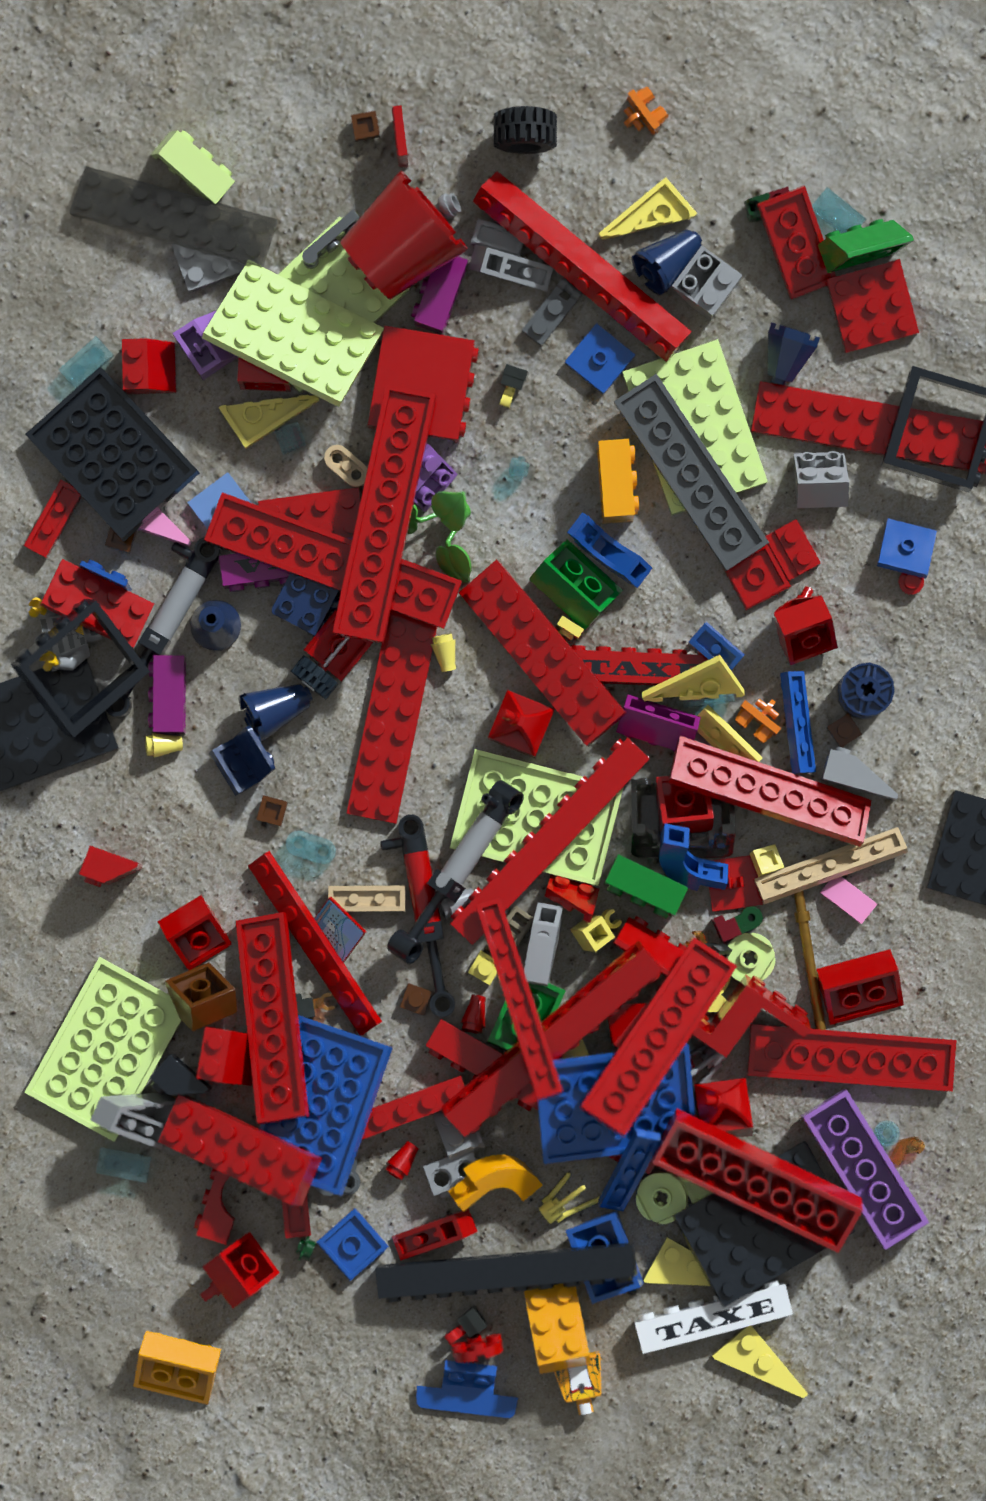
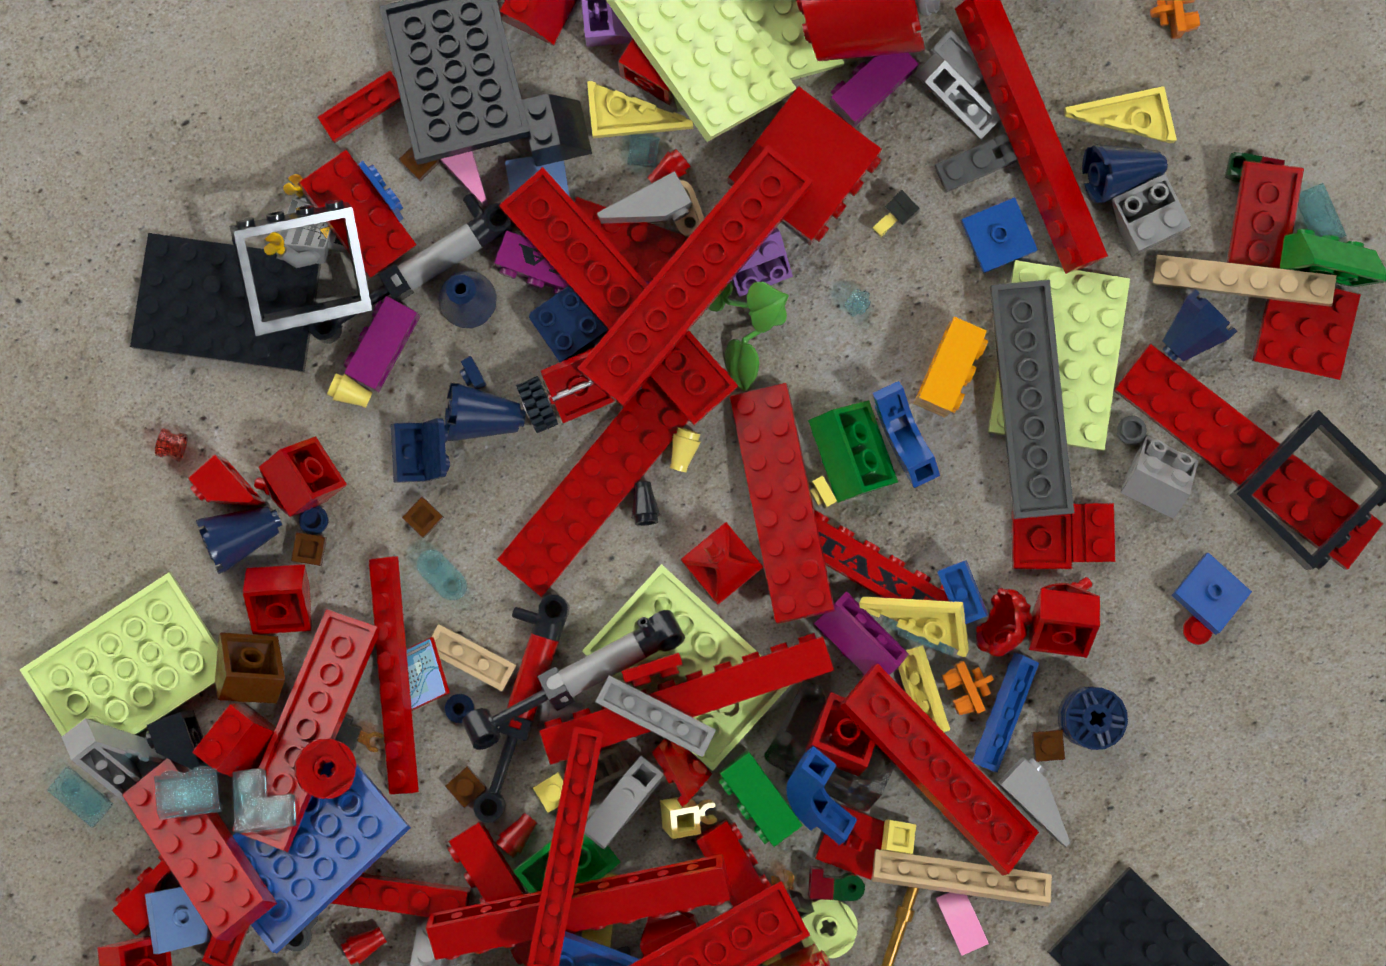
camera: 30 degrees right, 0 degrees up
none -> medium blue plate [145,886,210,954]
none -> clear light blue brick [154,766,221,820]
none -> clear red wheel [155,428,188,462]
none -> dark blue cone [196,506,282,574]
none -> clear light blue plate [233,768,296,834]
none -> red piece [254,436,347,517]
none -> reddish brown plate [291,532,327,566]
none -> red plate [294,739,356,799]
none -> dark blue plate [299,506,329,535]
none -> dark blue plate [445,694,475,723]
none -> dark blue plate [460,356,487,390]
none -> black slope [522,94,592,167]
none -> light grey plate [595,675,716,757]
none -> light grey slope [597,171,692,224]
none -> red plate [621,653,683,688]
none -> black cone [631,481,660,526]
none -> red cone [647,149,691,183]
none -> red hair [976,588,1032,657]
none -> dark grey plate [1117,416,1147,445]
none -> tan plate [1153,255,1337,306]

